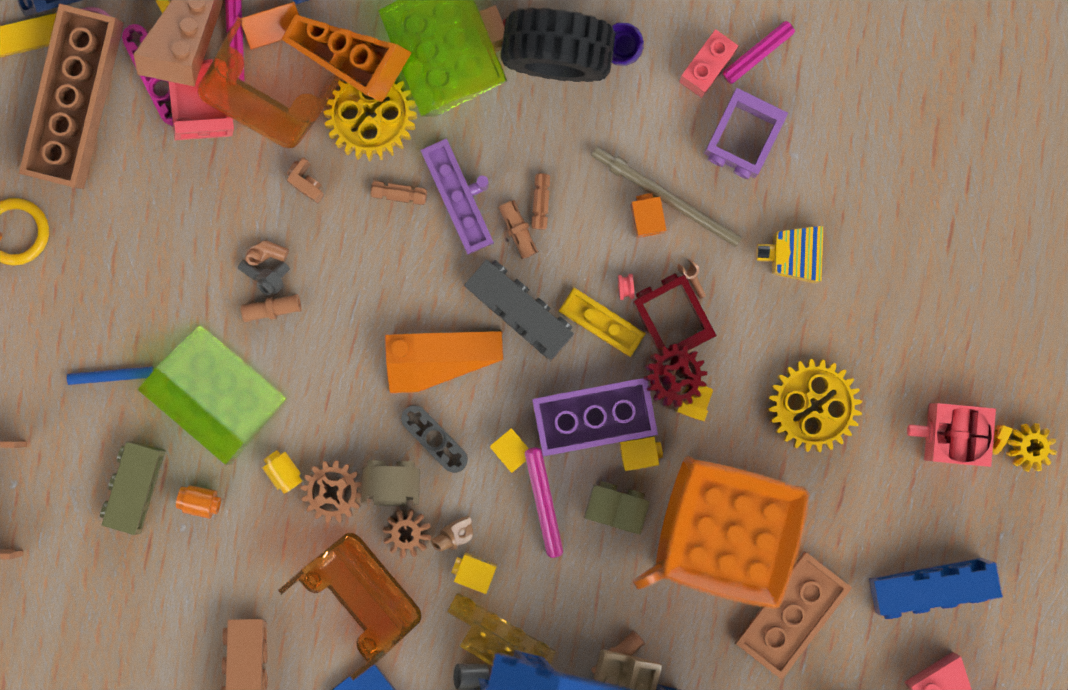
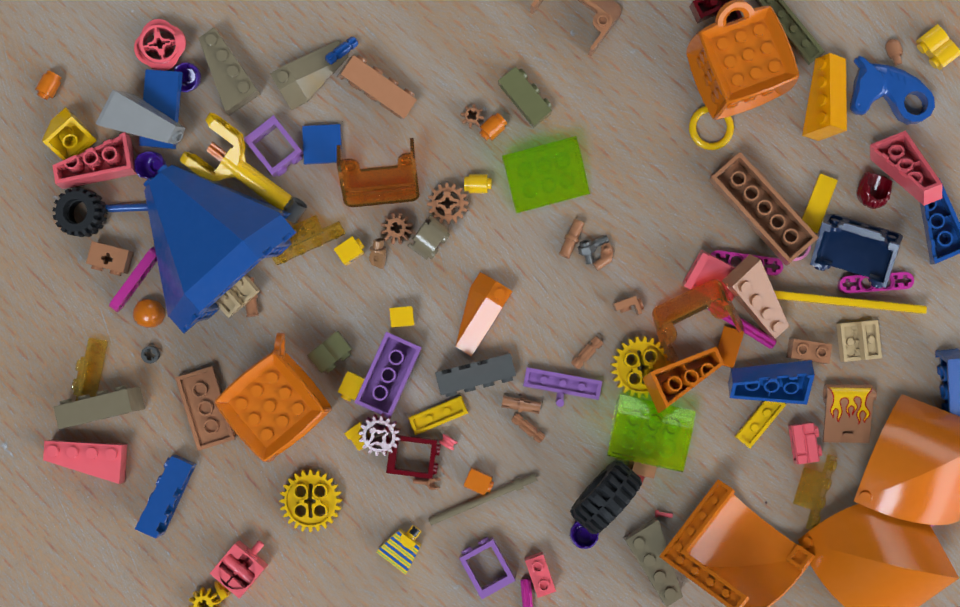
camera: 125 degrees right, 0 degrees up
blue bar [67,366,155,385] -> none
dark grey beam [401,405,468,473] -> none
dark pink axle [525,447,563,558] -> none
none -> nougat gear [460,104,484,129]

